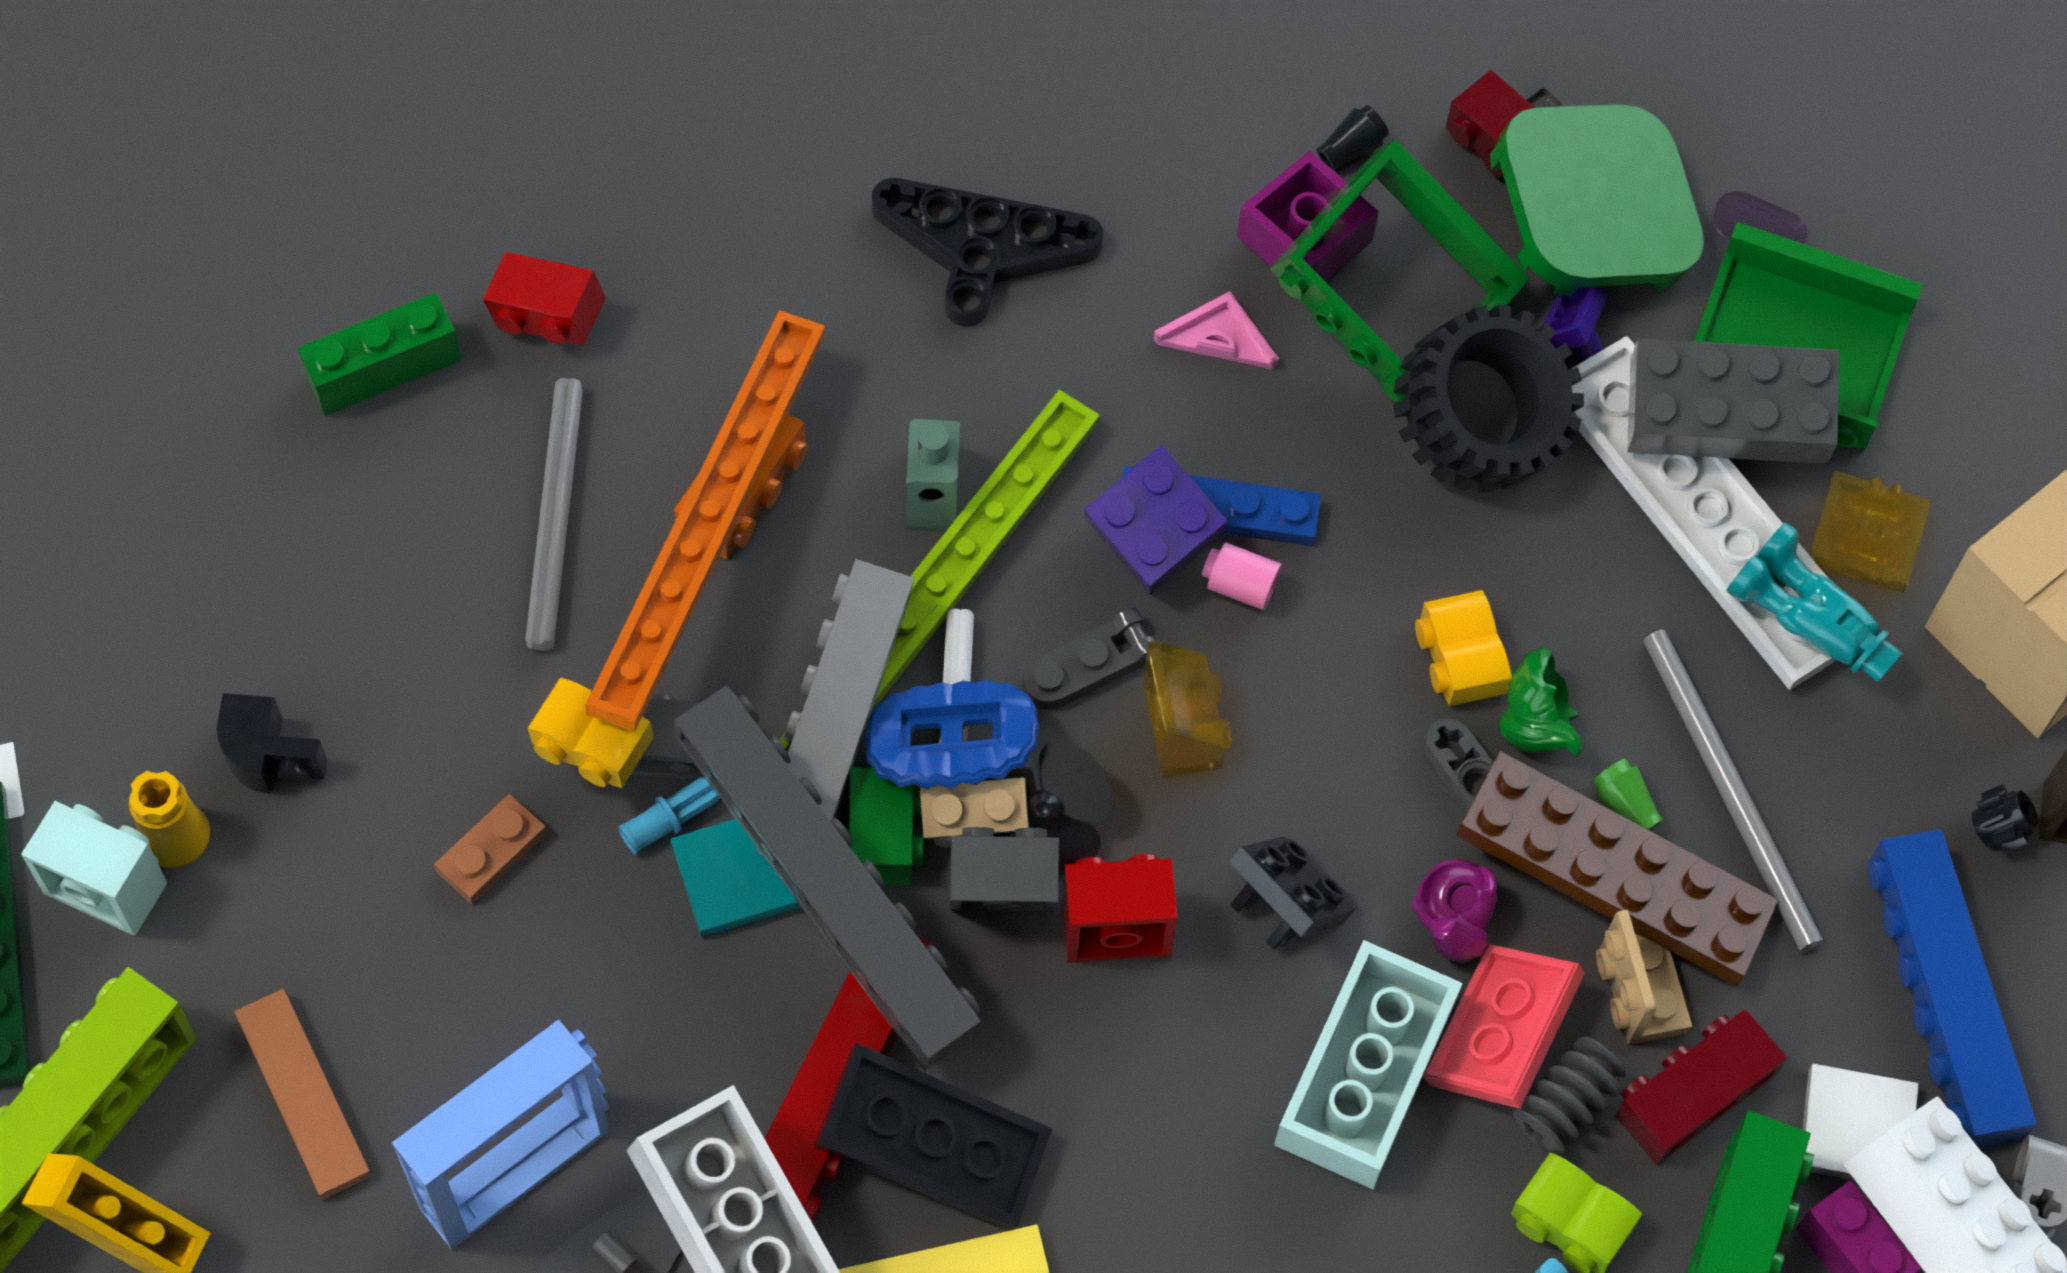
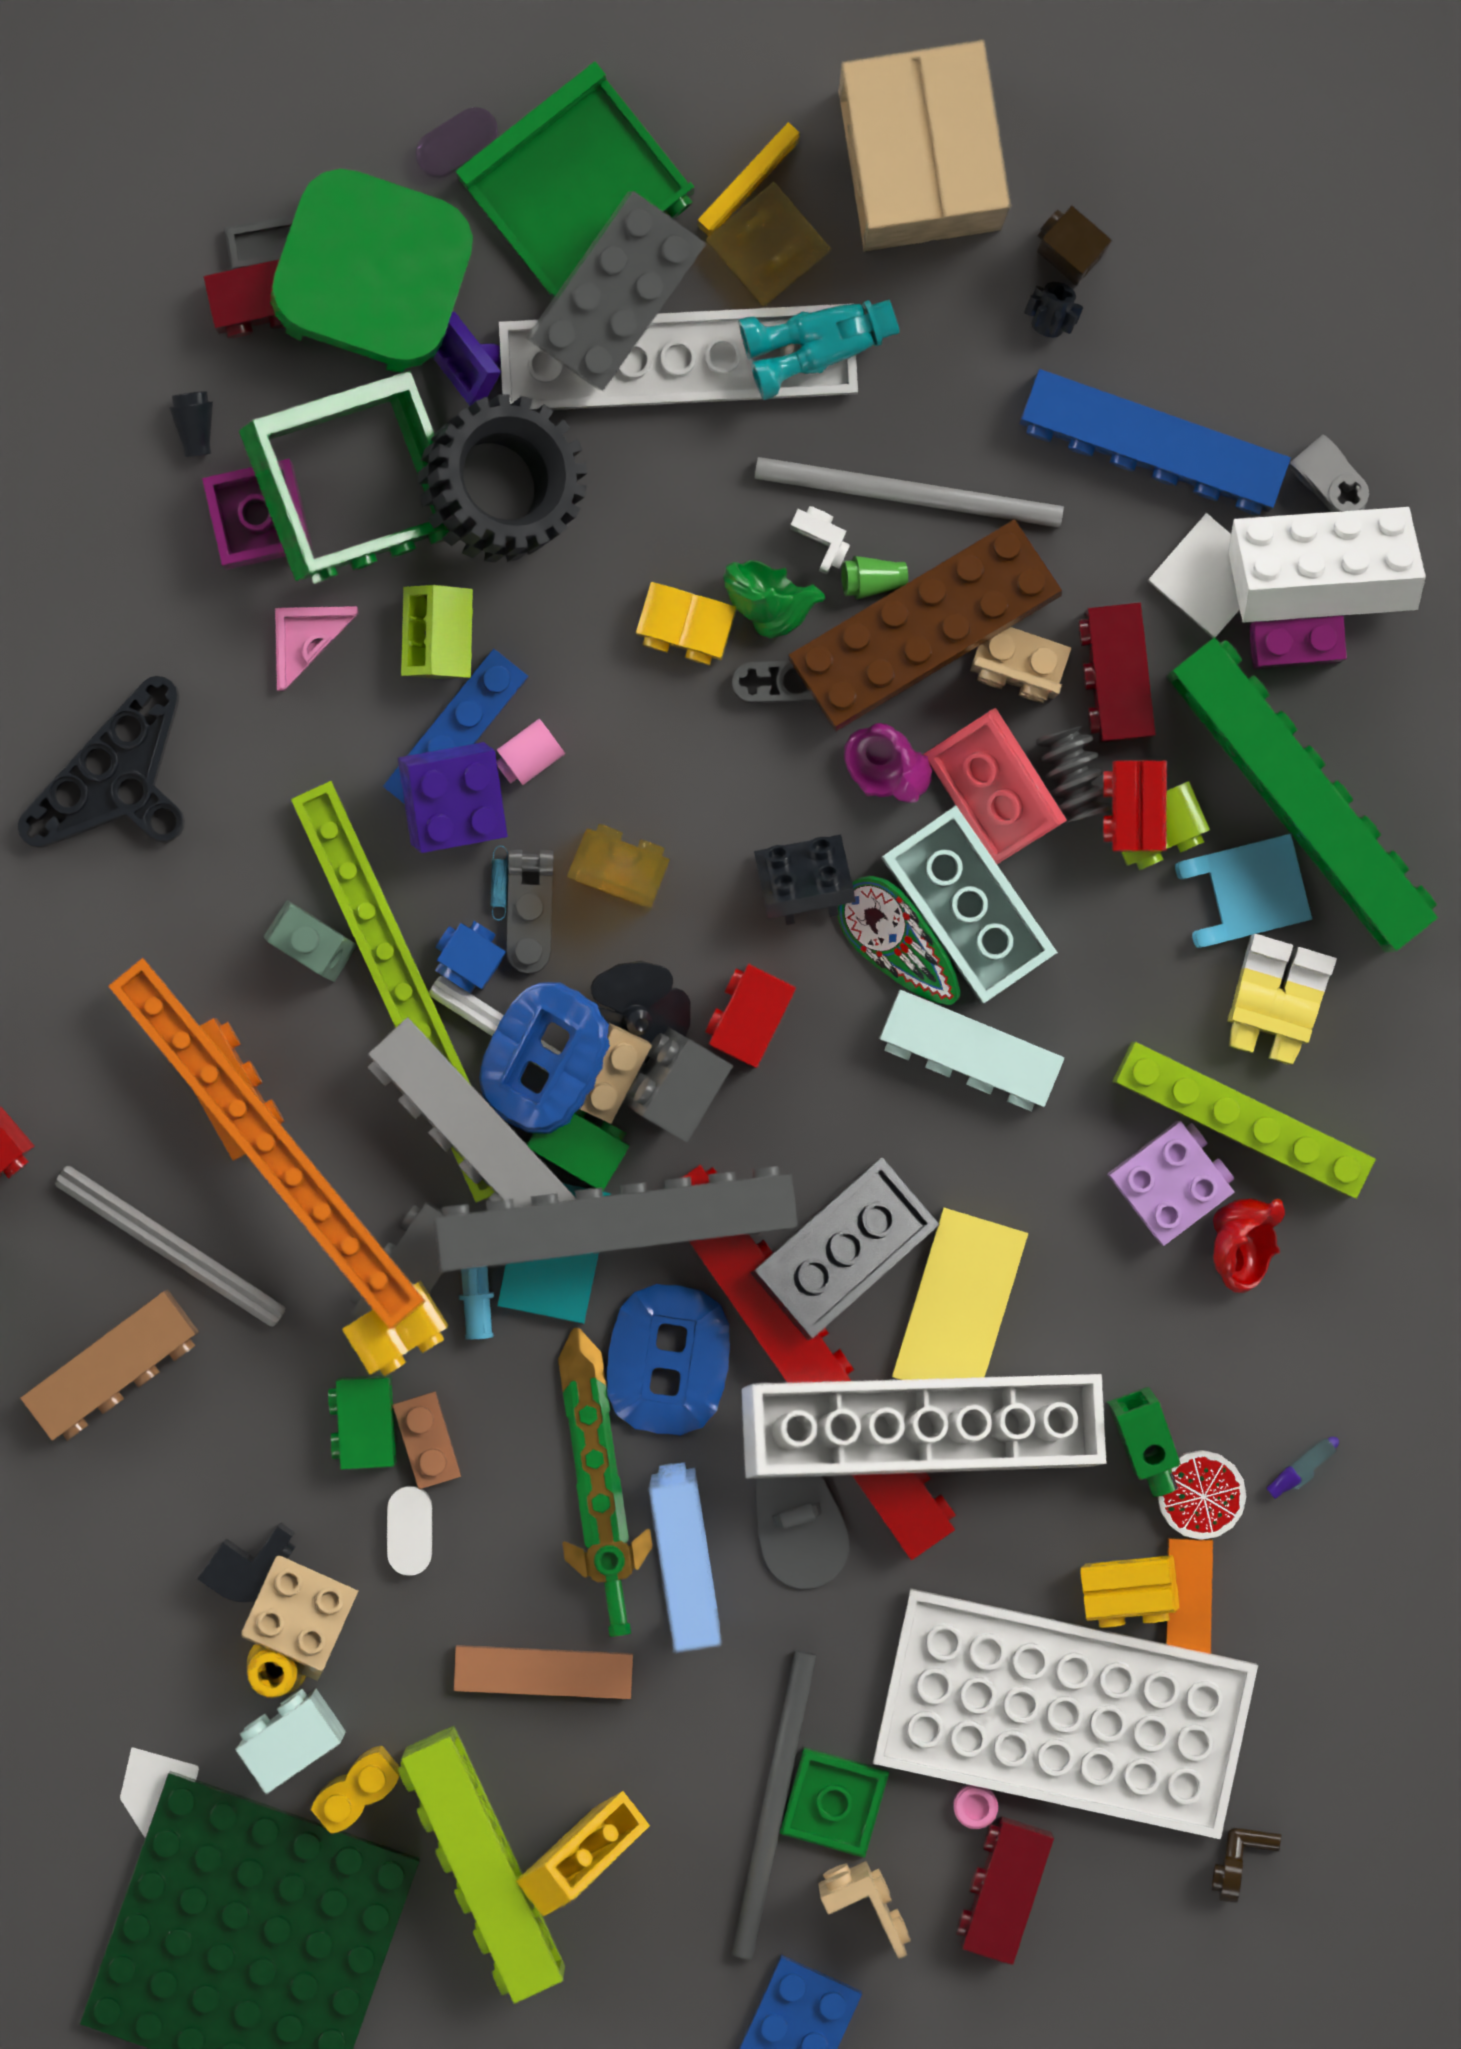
camera: 60 degrees left, 25 degrees up
none -> medium nougat brick [21,1290,199,1441]
none -> tan bracket [241,1556,358,1681]
none -> yellow brick [311,1746,400,1834]
none -> green brick [328,1375,396,1469]
none -> white tile [387,1486,432,1576]
none -> lime brick [401,585,473,679]
none -> blue brick [435,921,507,993]
none -> medium azure piece [490,846,509,921]
none -> sword [558,1327,652,1637]
none -> blue piece [607,1284,730,1436]
none -> yellow tile [698,122,800,236]
none -> white bracket [790,506,850,575]
none -> shield [837,876,961,1005]
none -> light aqua brick [879,990,1065,1112]
none -> red brick [1103,761,1167,852]

